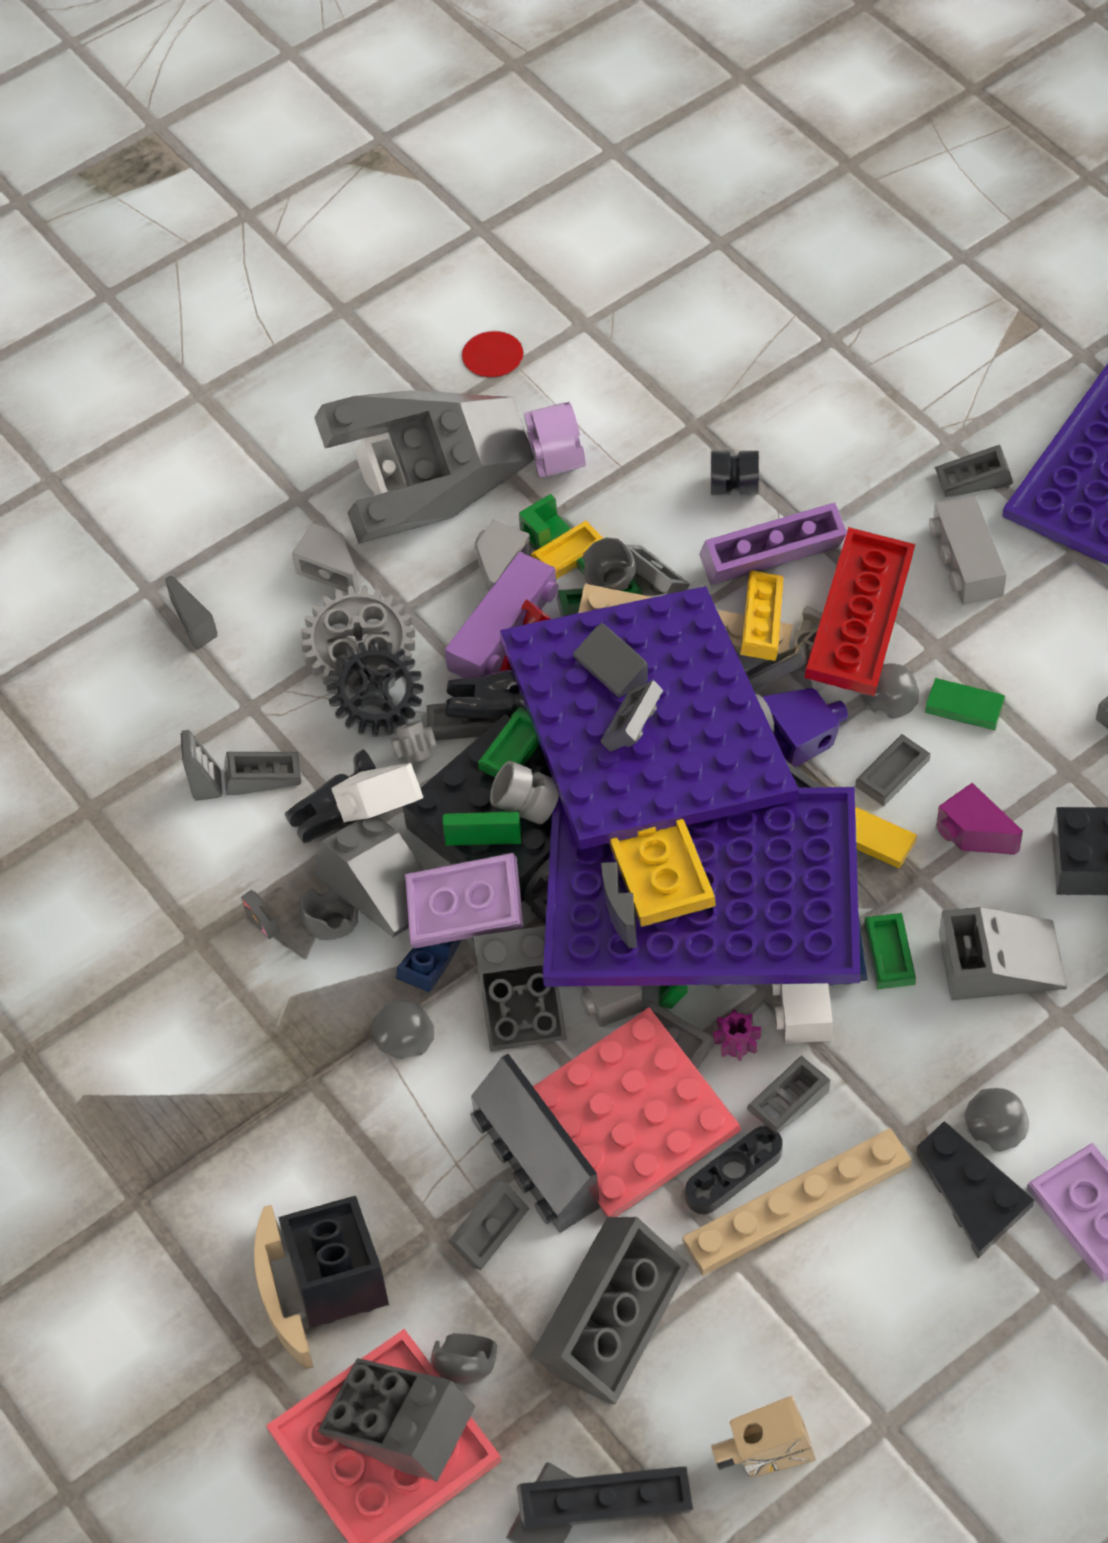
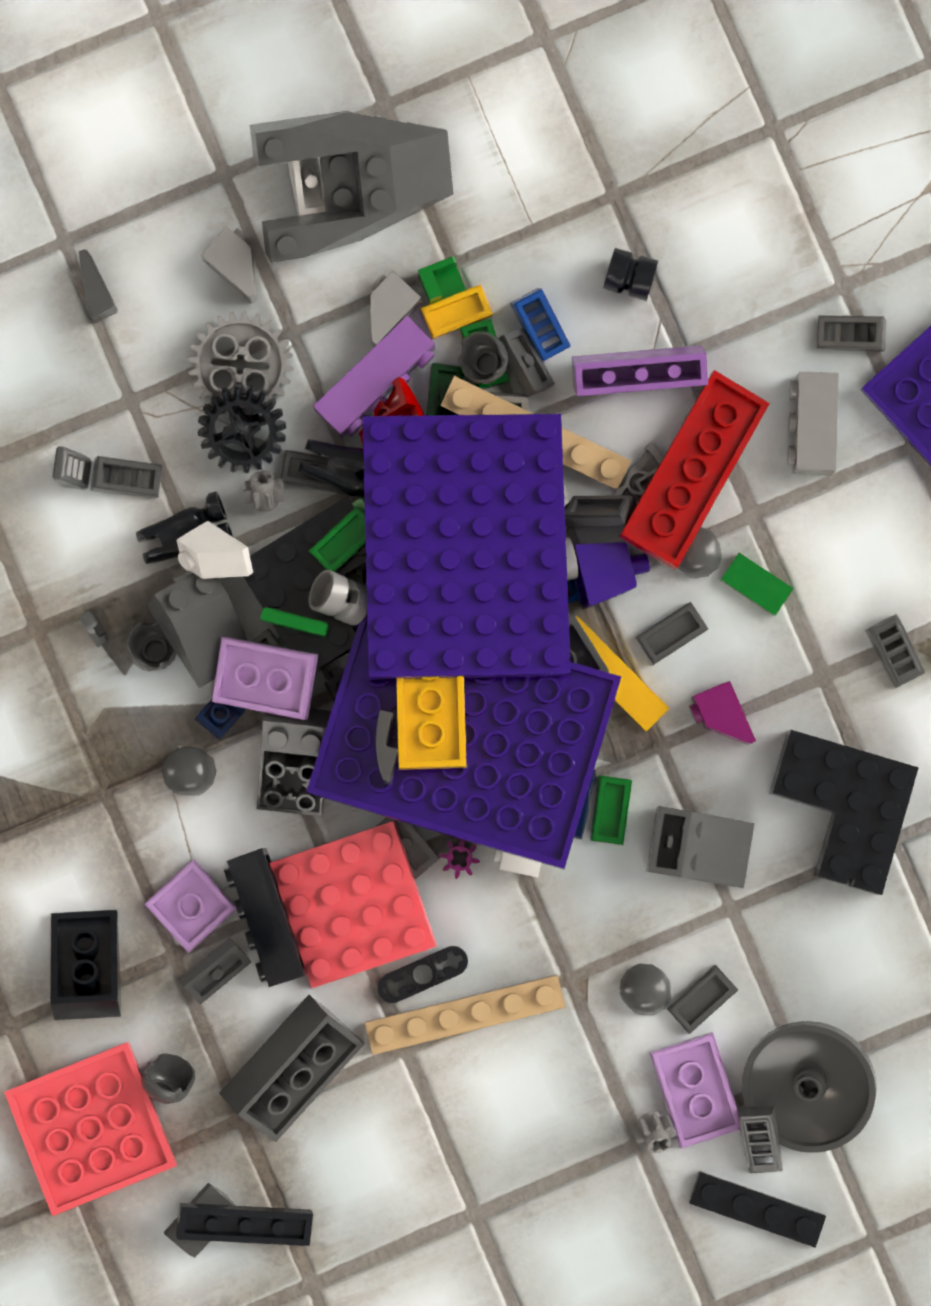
camera: 15 degrees right, 30 degrees up
tan slope [254,1205,314,1369] -> none
dark grey slope [318,1358,476,1481] -> none
red sticker [462,331,524,377] -> none
lavender brick [524,402,586,478] -> none
dark grey slope [573,623,648,698] -> none
dark grey plate [600,680,663,752] -> none
tan torso [711,1396,816,1477] -> none
yellow tile [740,570,784,661] -> none
dark grey slope [747,1055,830,1135] -> none
black wing [916,1121,1034,1258] -> none
none -> lavender tile [144,860,237,953]
none -> blue slope [510,288,571,361]
none -> light grey gear [632,1111,677,1153]
none -> dark grey tile [667,965,738,1034]

